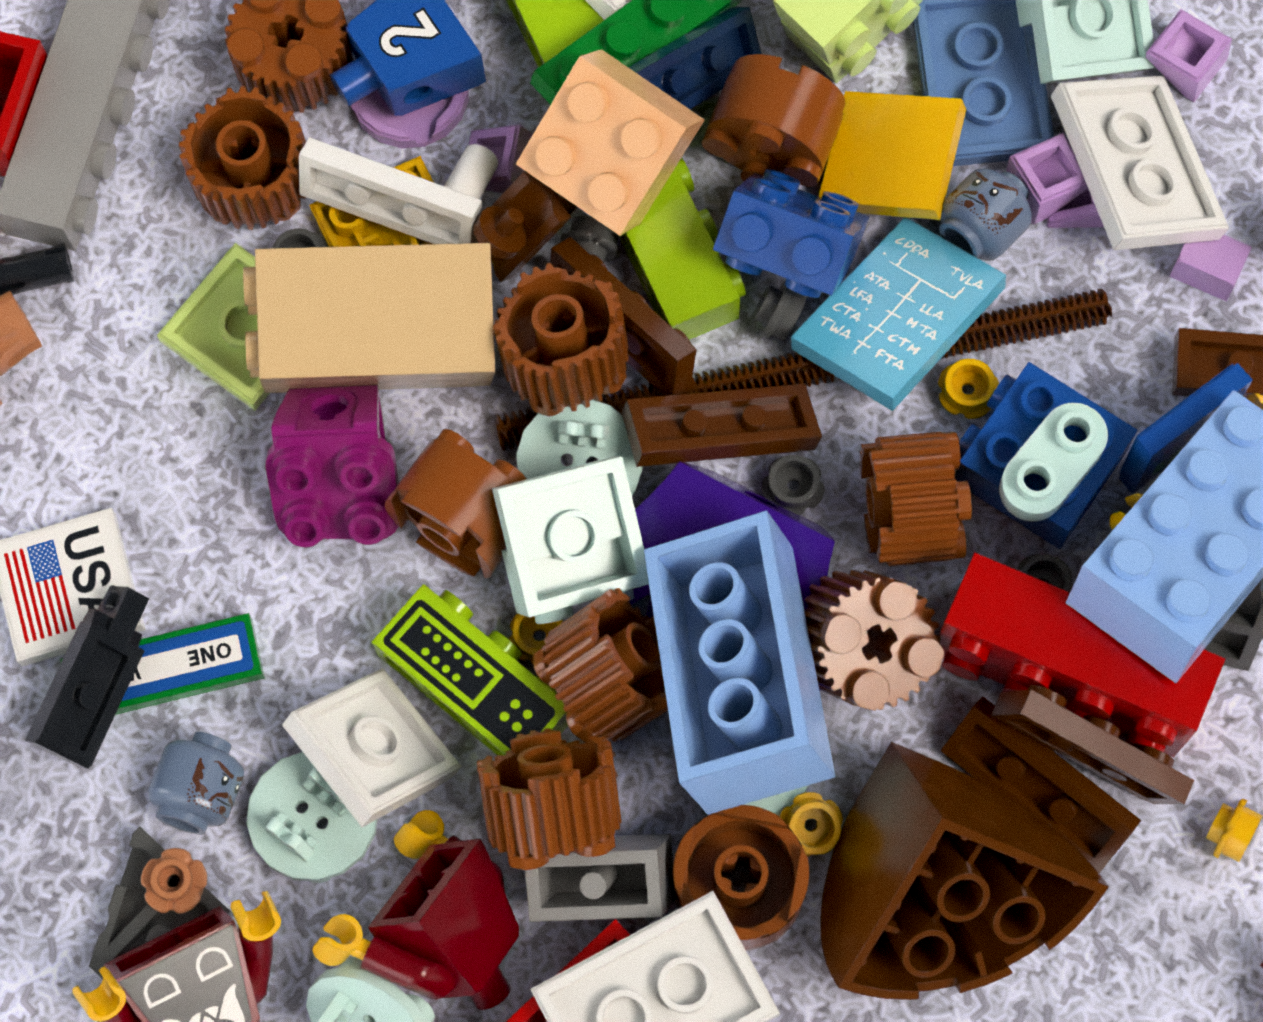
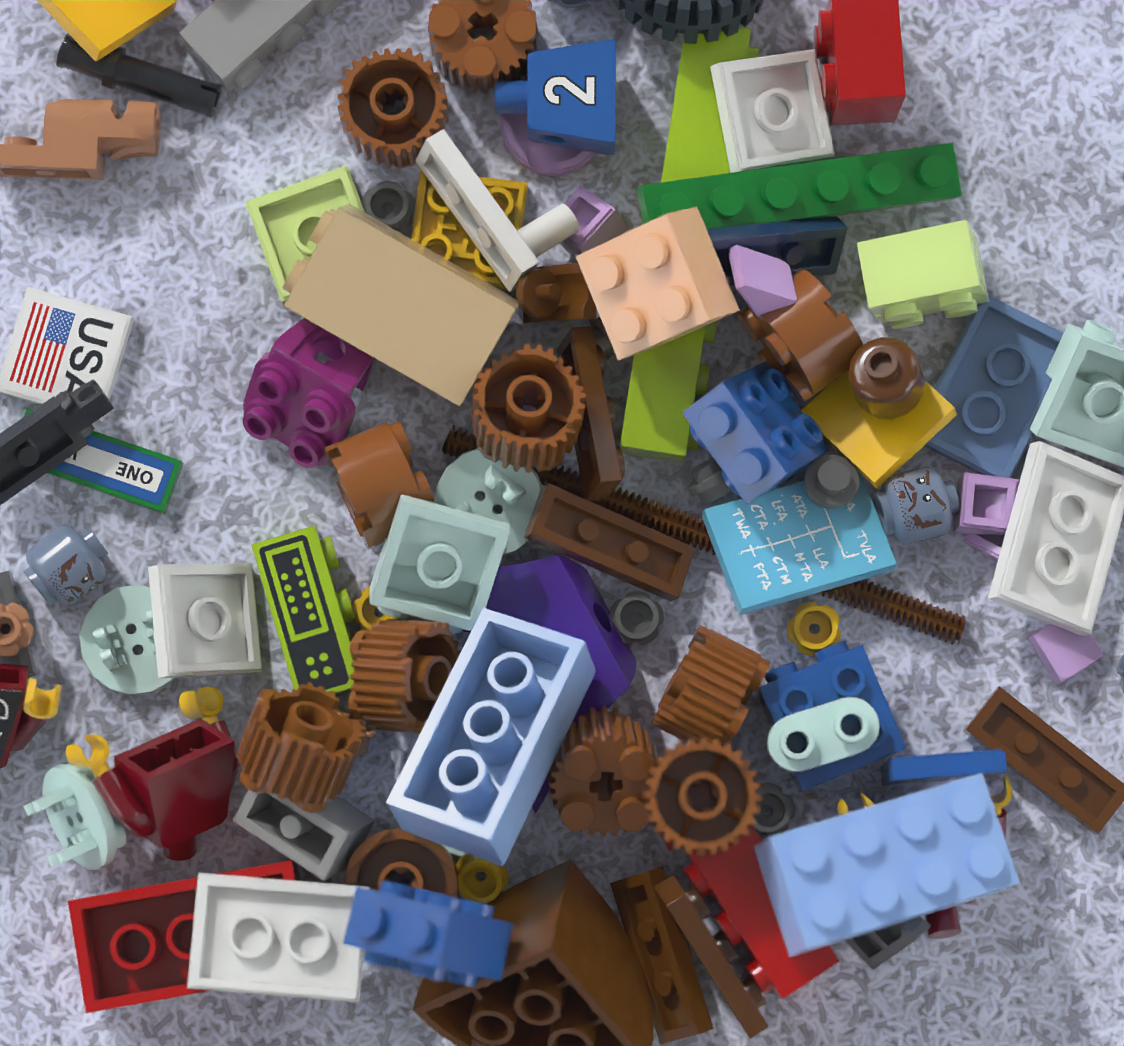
camera: 30 degrees right, 10 degrees up
none -> blue brick [343,880,514,987]
none -> dark orange brick [643,738,761,856]
none -> lavender slope [728,245,797,319]
none -> dark grey plate [803,454,860,509]
none -> reddish brown head [848,337,925,419]

